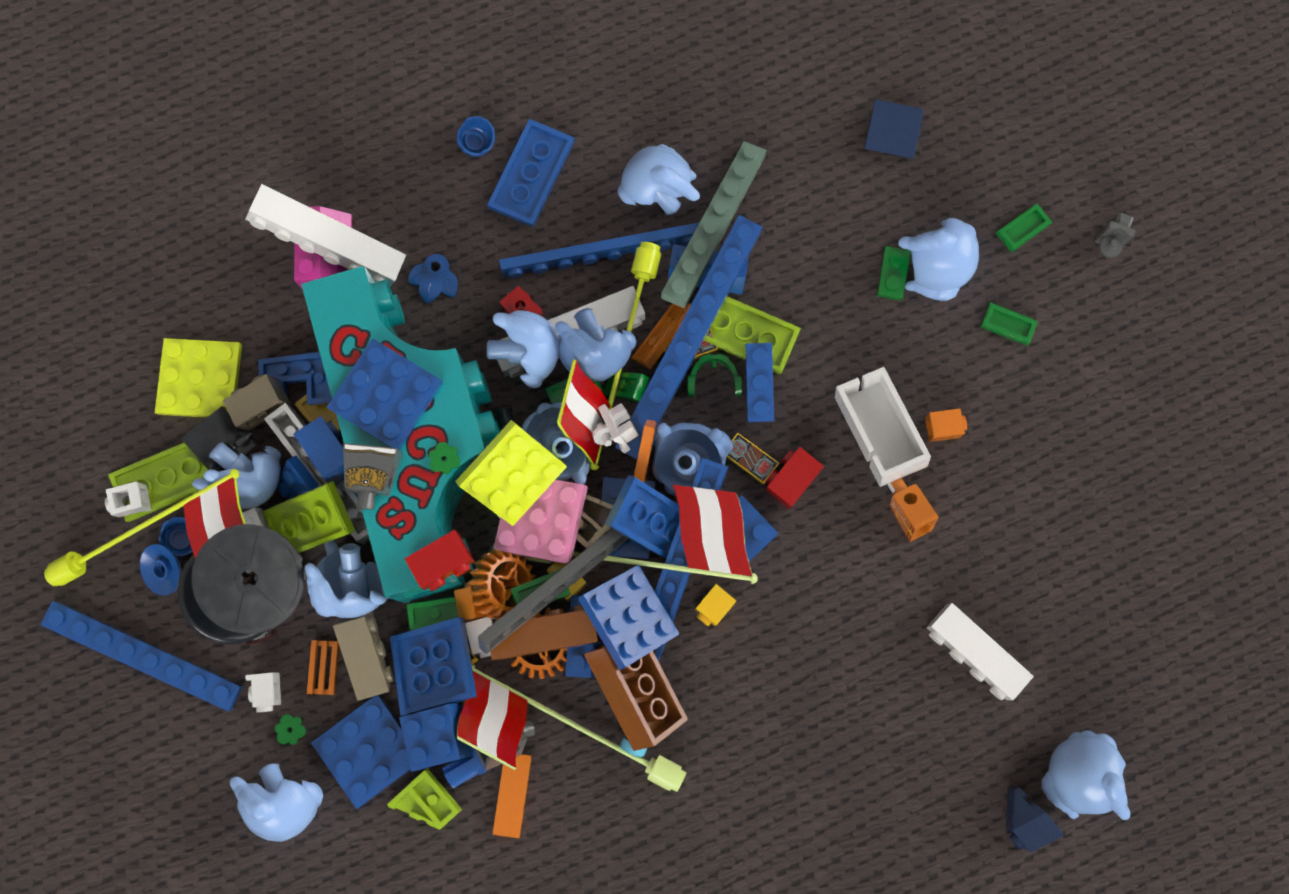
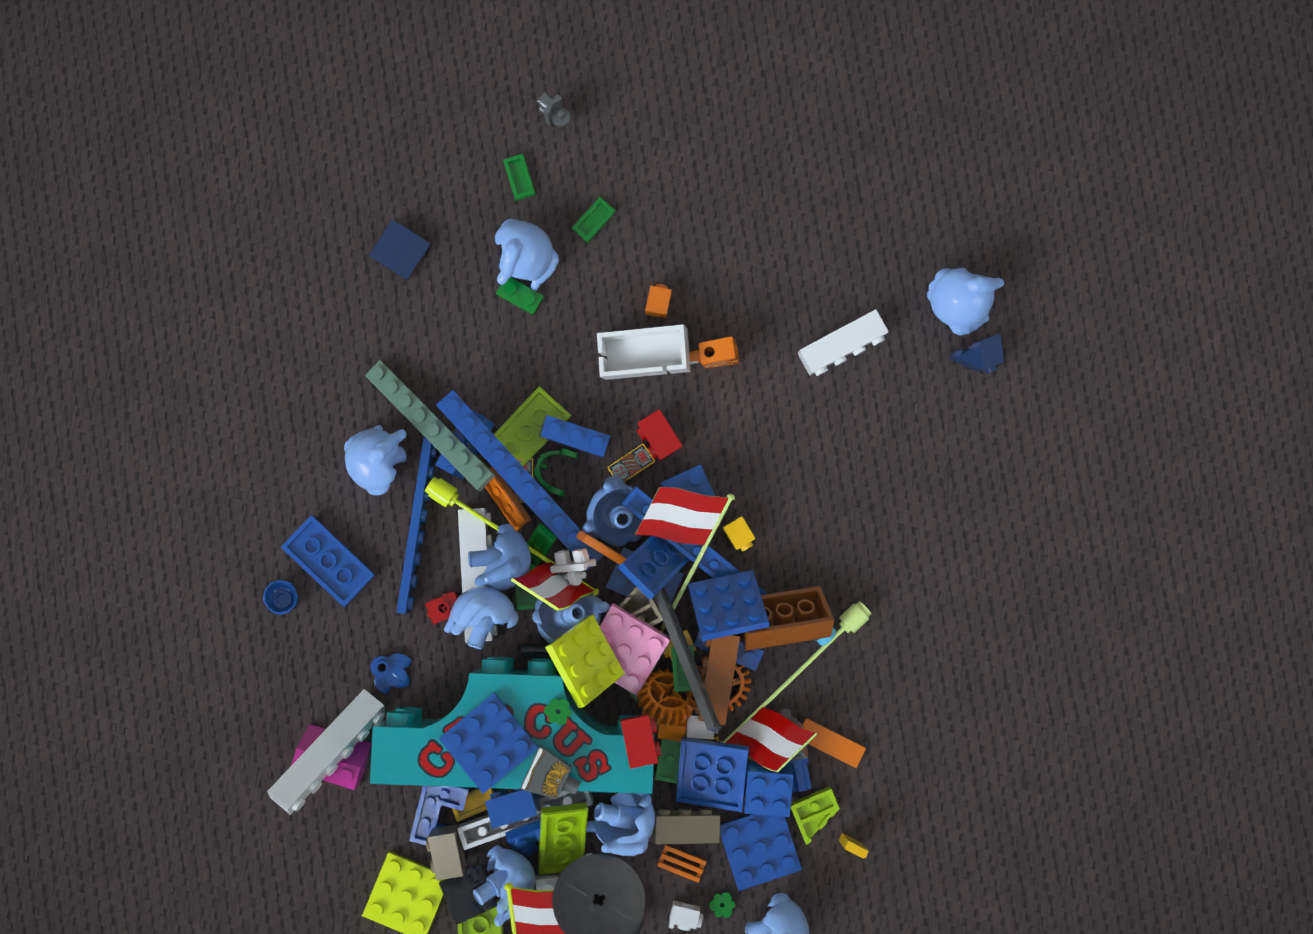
camera: 75 degrees left, 5 degrees up
none -> yellow tile [839,833,869,859]

